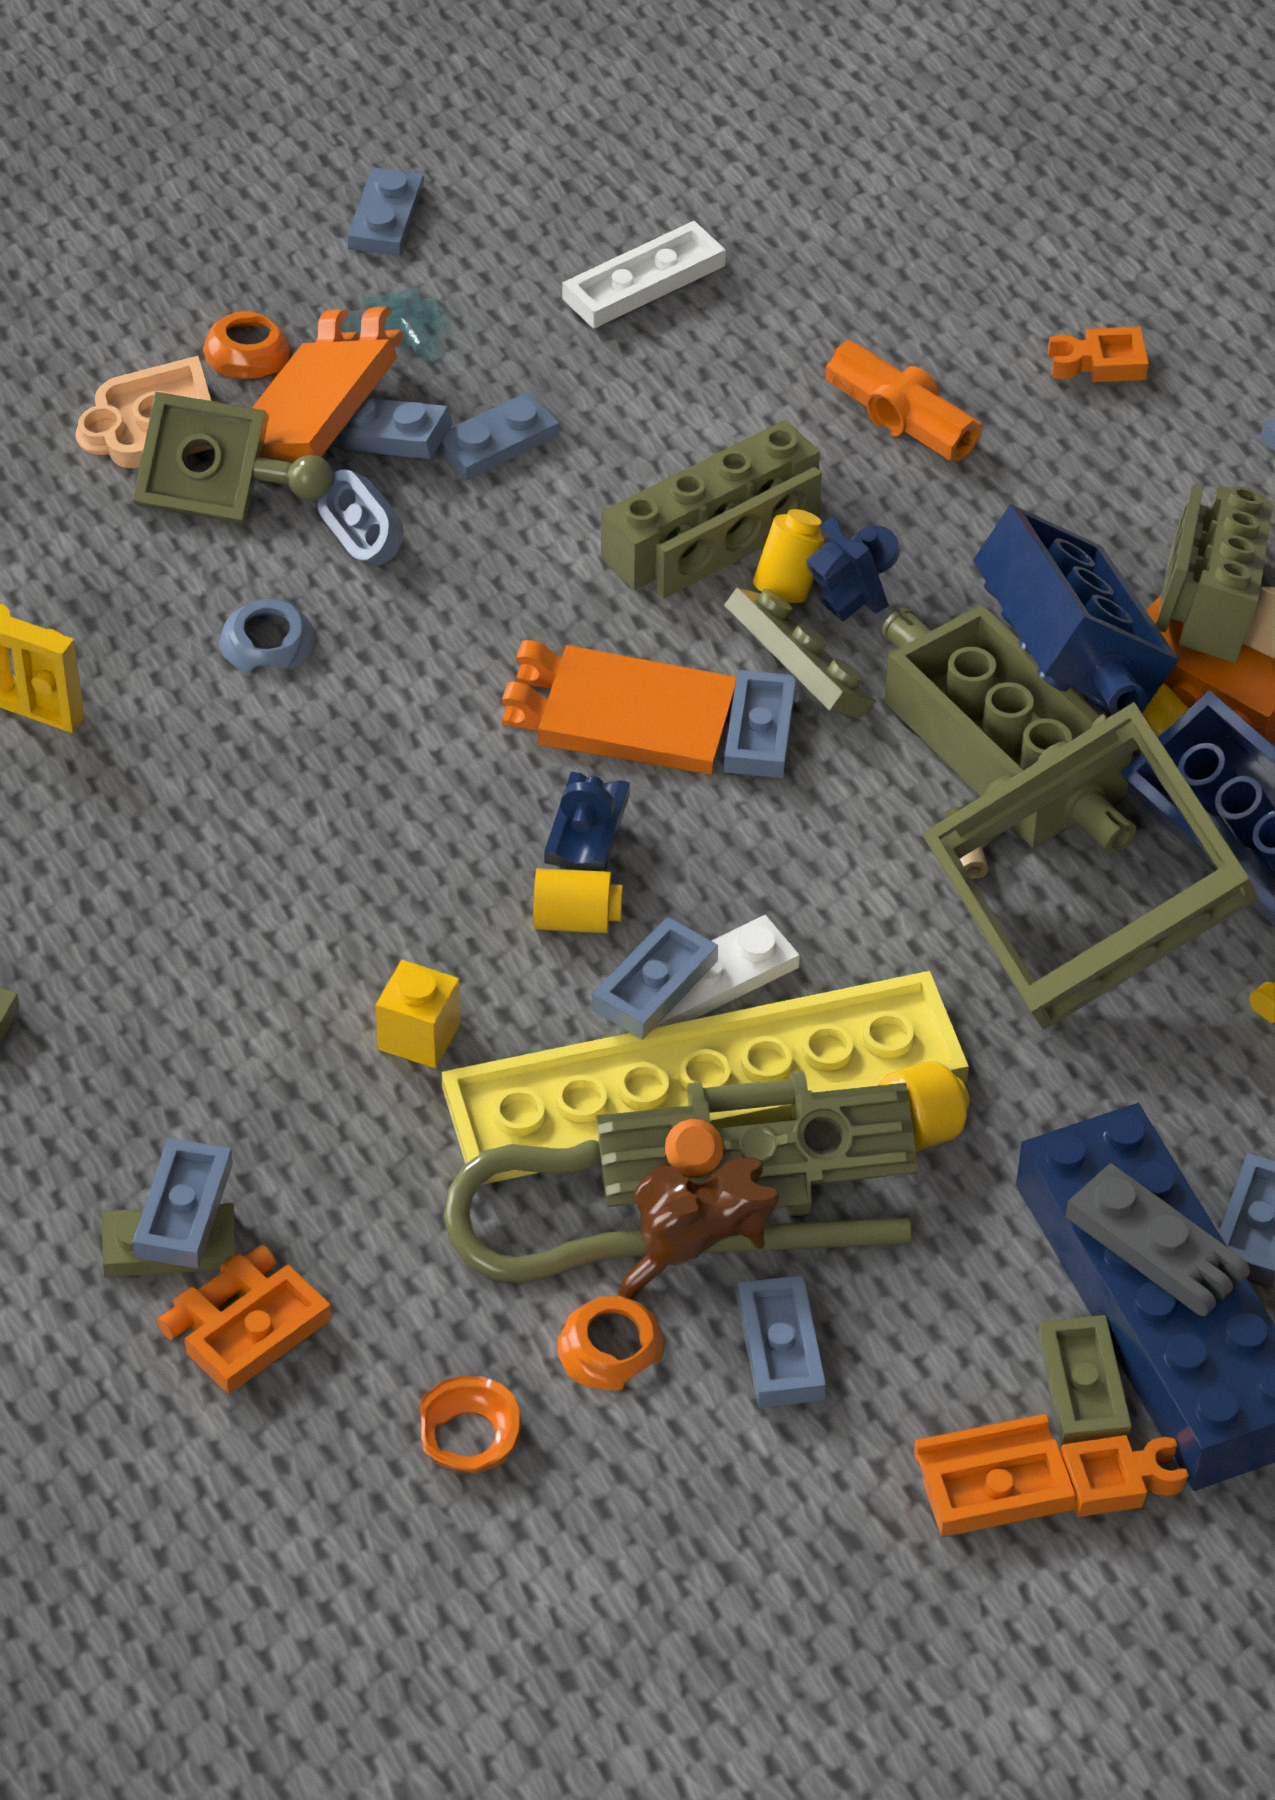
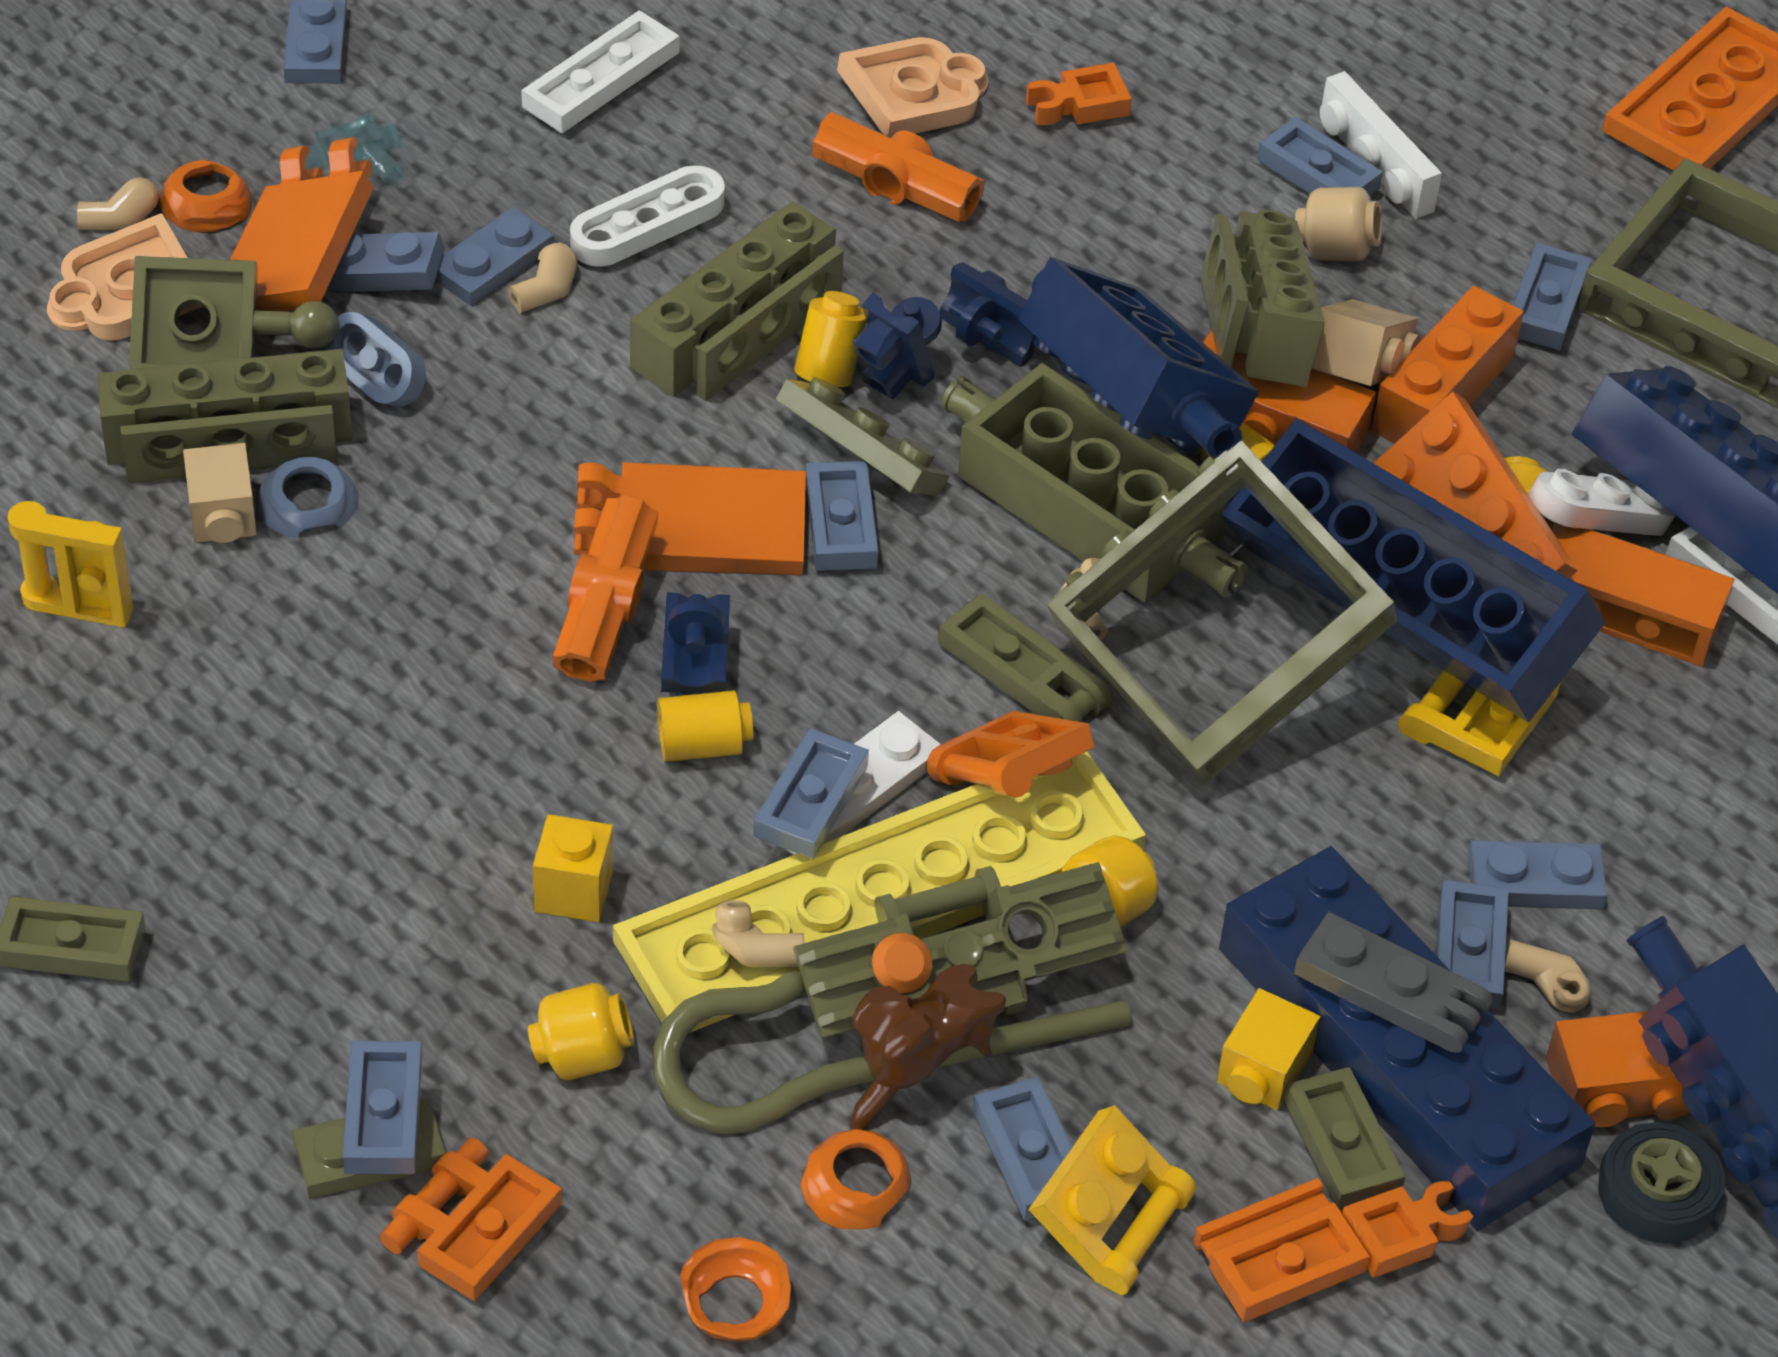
camera: 15 degrees left, 0 degrees up
none -> tan arm [77,177,159,231]
none -> olive brick [97,349,353,483]
none -> tan brick [183,443,257,543]
none -> tan arm [508,242,577,313]
none -> yellow head [528,983,634,1080]
none -> orange piece [553,494,658,682]
none -> white plate [570,166,725,266]
none -> tan arm [712,900,804,968]
none -> light nougat plate [837,37,989,138]
none -> orange plate [927,711,1095,798]
none -> olive plate [938,593,1112,722]
none -> dark blue hips [939,262,1036,366]
none -> yellow plate [1028,1105,1197,1295]
none -> yellow brick [1217,988,1320,1111]

